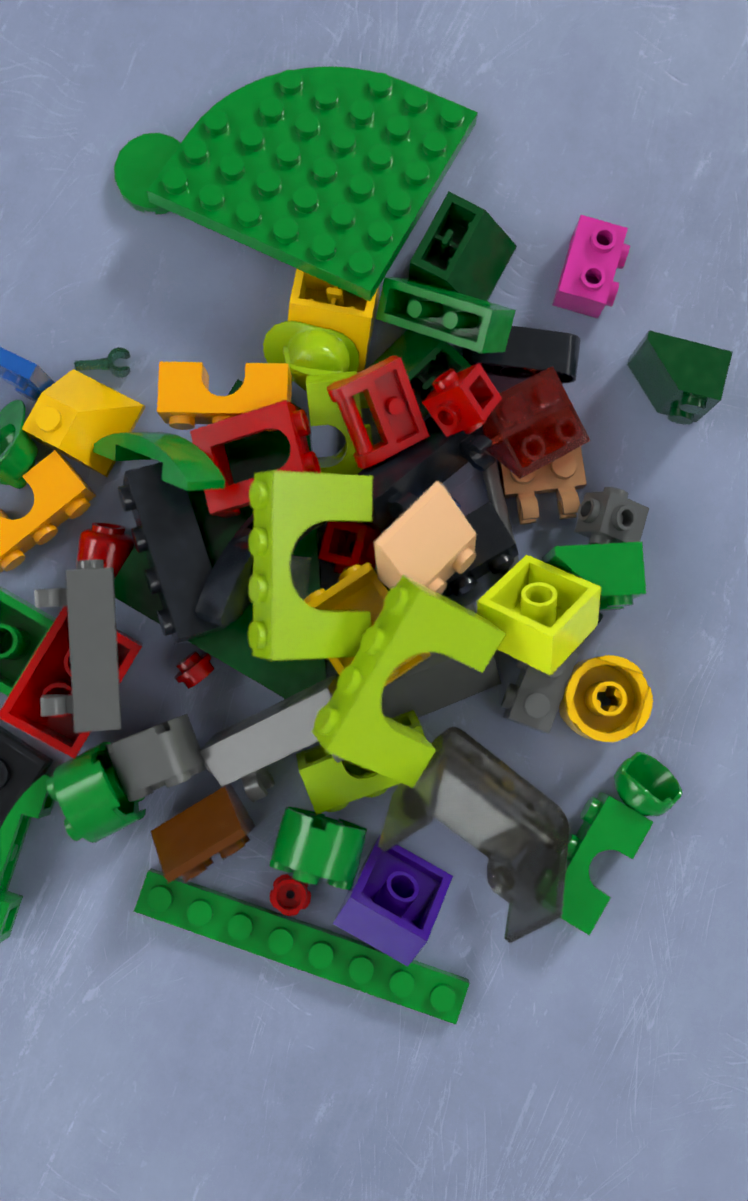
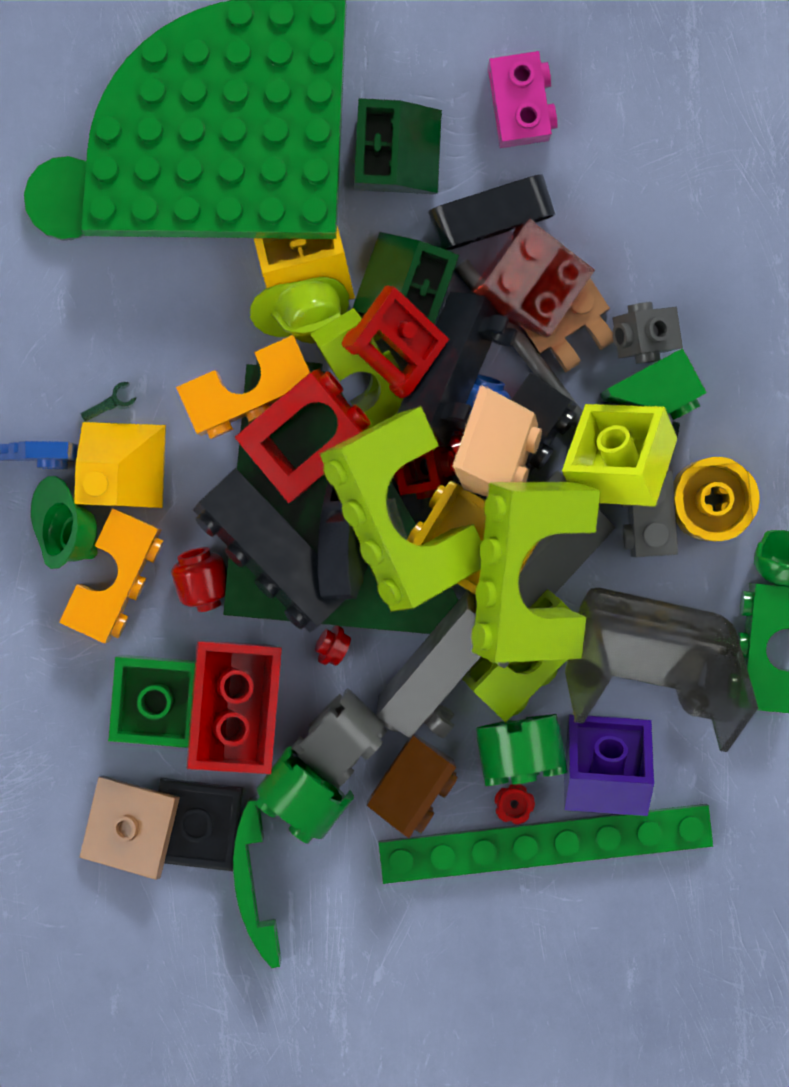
camera: 25 degrees left, 5 degrees up
dark grey brick [34,560,122,733] -> none
green slope [93,432,225,491] -> none
green brick [376,277,516,353] -> none
red brick [422,363,502,437] -> none
dark green slope [627,330,733,424] -> none

